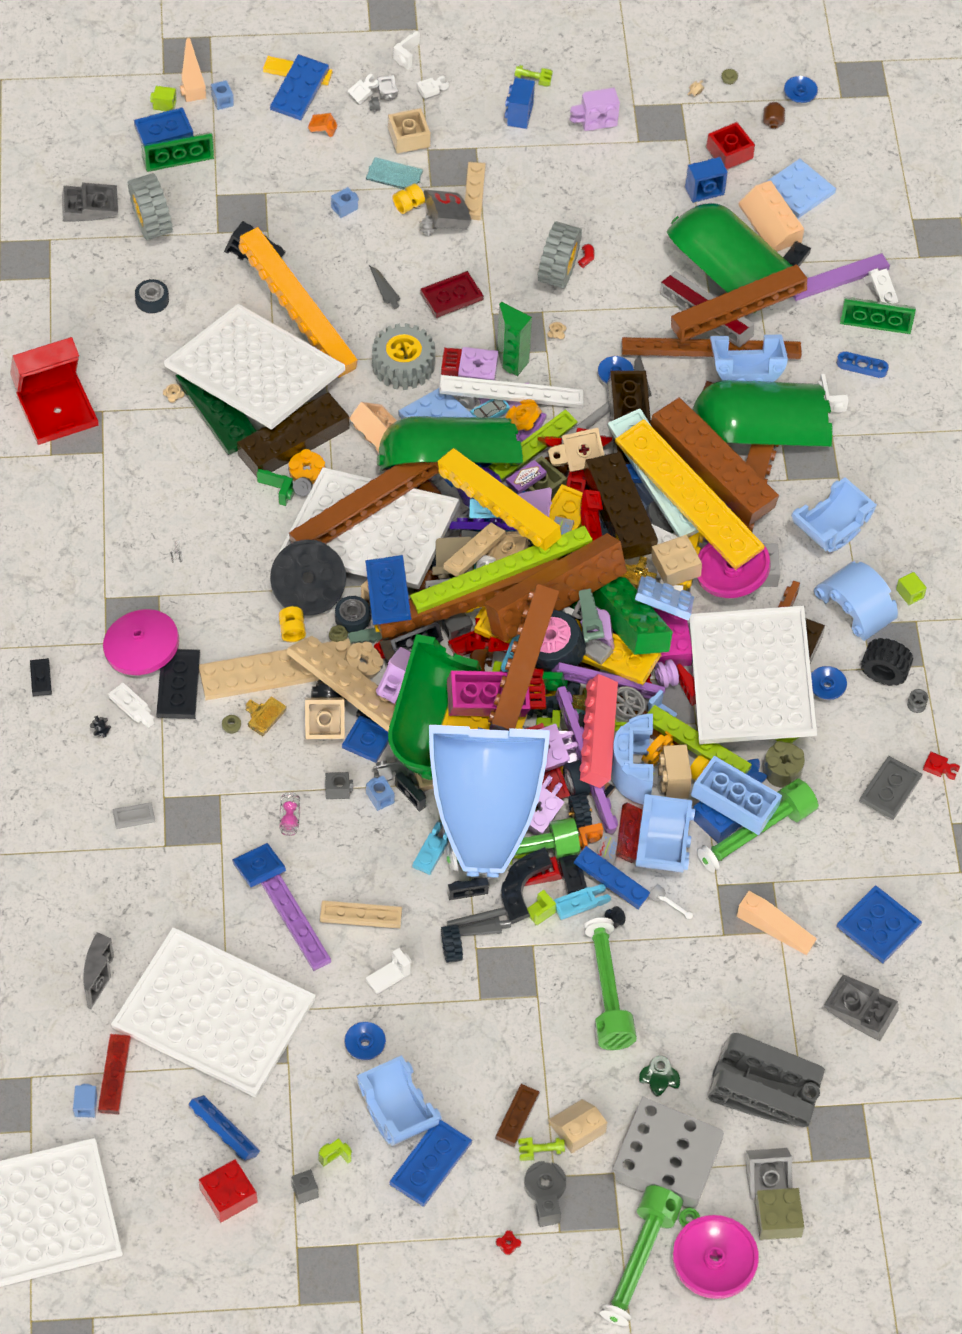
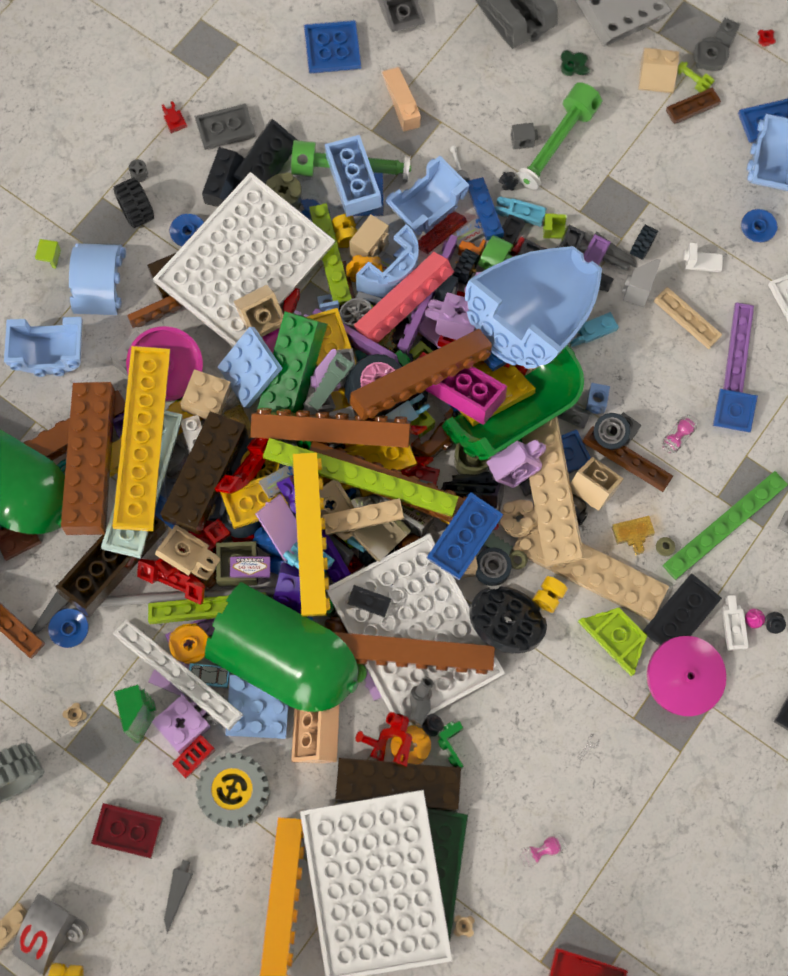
camera: 140 degrees left, 15 degrees up
none -> black slope [202,147,244,207]
none -> black plate [233,118,298,184]
none -> tan slope [233,285,284,337]
none -> black plate [347,585,392,618]
none -> red piece [355,712,412,767]
none -> dark grey arm [409,677,434,726]
none -> dark grey brick [510,123,538,150]
none -> clear piece [519,834,567,868]
none -> lime wing [578,607,647,677]
none -> reddish brown plate [582,426,673,492]
none -> medium lavender tile [583,234,611,266]
none -> wheel [594,413,631,450]
none -> light grey slope [622,259,661,307]
none -> bright green plate [663,471,788,580]
none -> dark pink plate [745,609,765,628]

